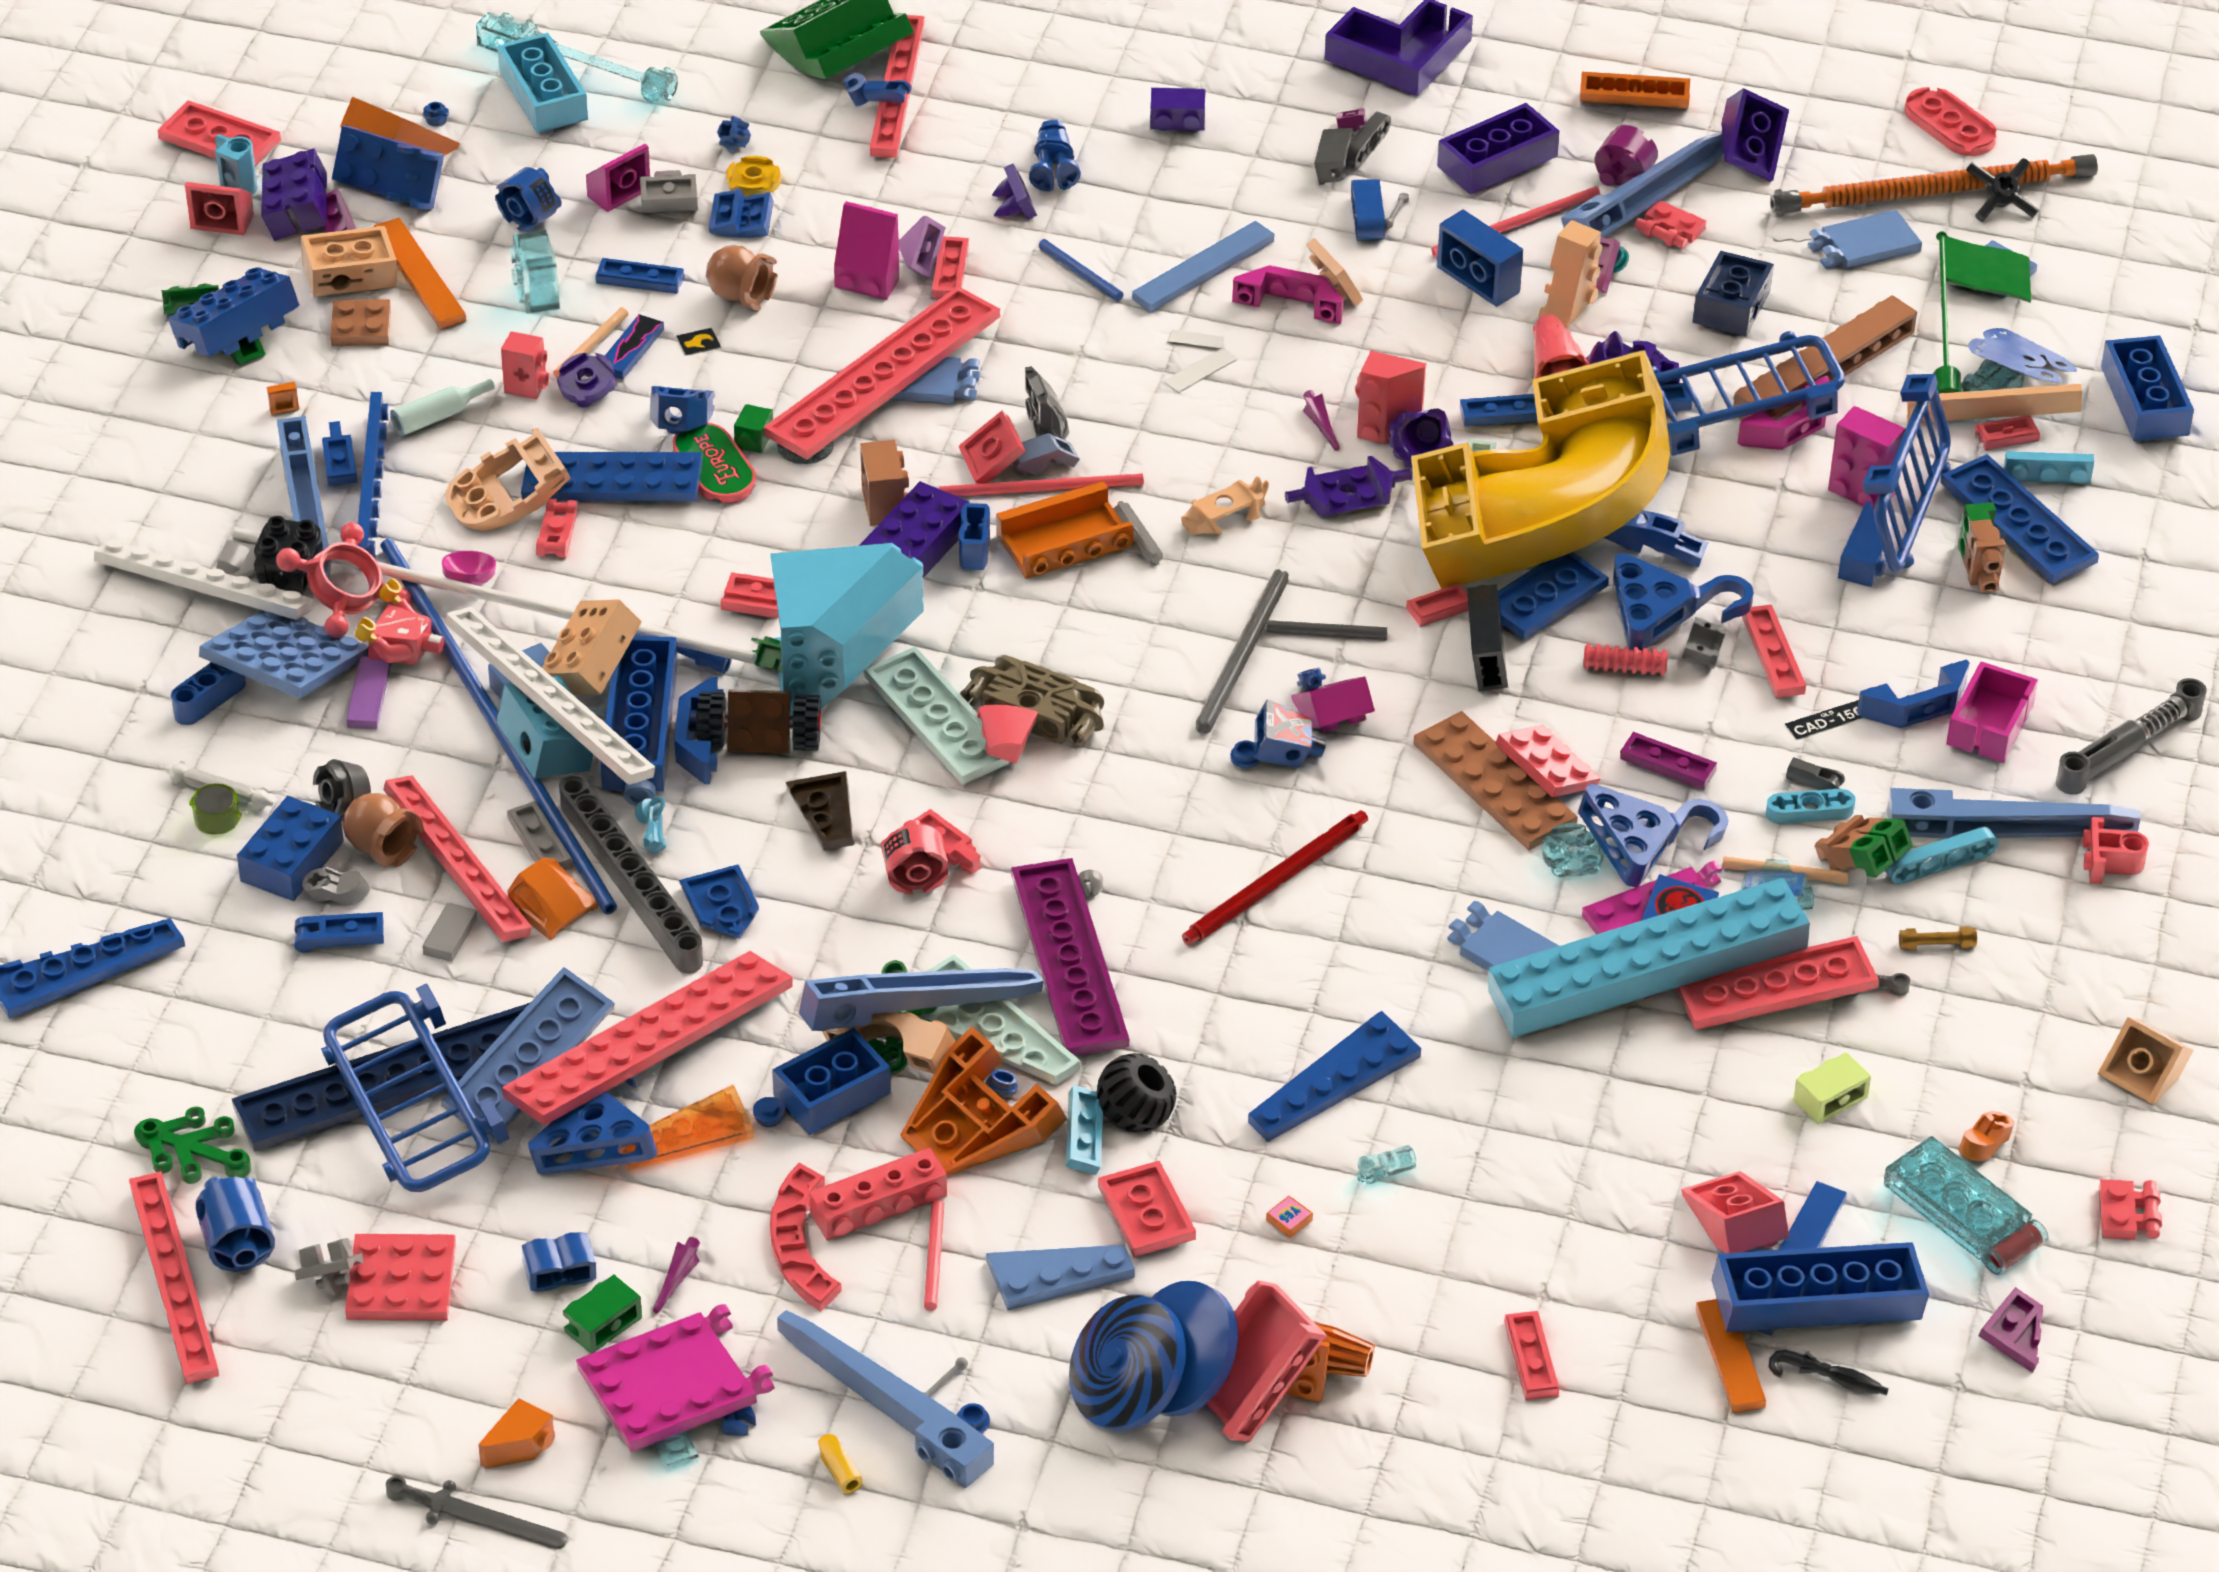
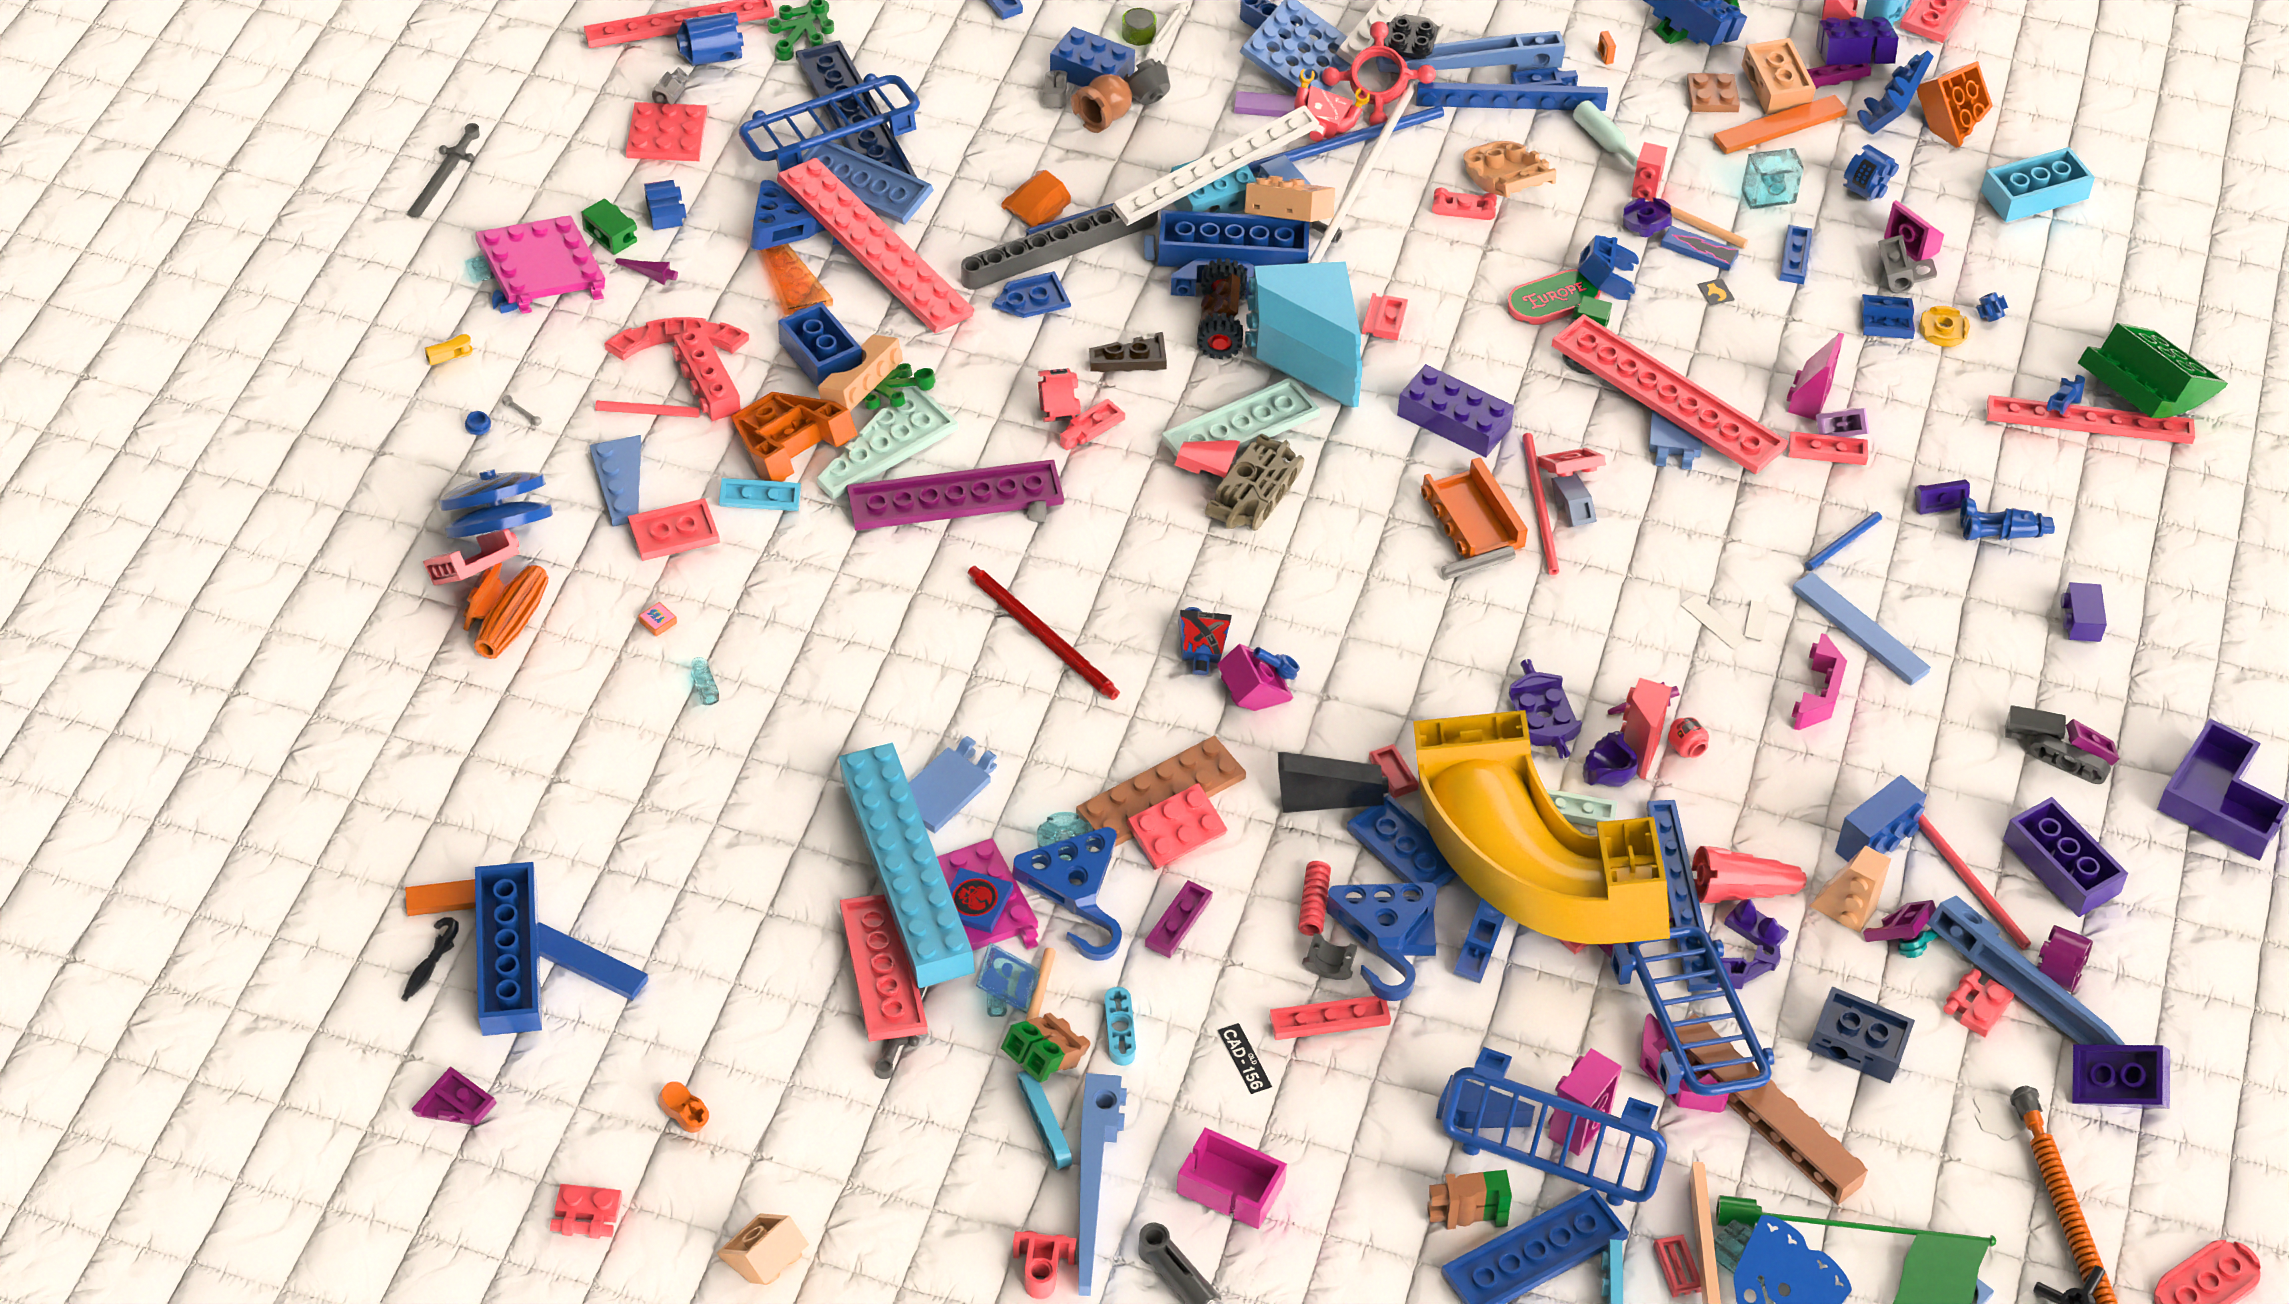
camera: 90 degrees right, 5 degrees up
blue plate [294,912,384,953] -> none
coral plate [383,775,532,942] -> none
blue plate [422,101,449,126] -> none
light grey tile [422,902,478,962] -> none
dark pink piece [441,550,496,587] -> none
clear light blue bar [476,12,678,103] -> none
orange slope [478,1398,555,1469] -> none
light grey tile [507,801,573,871] -> none
blue plate [521,451,703,501] -> none
medium azure piece [635,797,667,854] -> none
nougat tile [705,245,778,310] -> none
medium blue piece [777,1310,994,1488] -> none
medium blue piece [799,968,1044,1031] -> none
nougat brick [860,439,909,526] -> none
blue brick [959,503,990,570] -> none
blue plate [985,1069,1018,1098] -> none
dark grey slope [1025,366,1070,440] -> none
black wheel [1096,1053,1177,1132] -> none
light nougat piece [1181,476,1269,536] -> none
dark grey axle [1195,569,1289,734] -> none
blue wing [1248,1010,1422,1142] -> none
dark grey bar [1267,620,1388,639] -> none
light nougat plate [1306,238,1364,307] -> none
blue beam [1351,179,1385,240] -> none
light grey hinge [1385,192,1409,229] -> none
coral tile [1504,1311,1560,1400] -> none
orange brick [1579,71,1691,109] -> none
coral slope [1681,1171,1789,1253] -> none
dark grey bar [1786,757,1845,790] -> none
yellowish green brick [1793,1052,1871,1124] -> none
medium blue tile [1807,210,1922,269] -> none
blue slope [1857,659,1970,728] -> none
clear light blue hinge [1883,1136,2049,1275] -> none
pearl gold bar [1898,926,1977,950] -> none

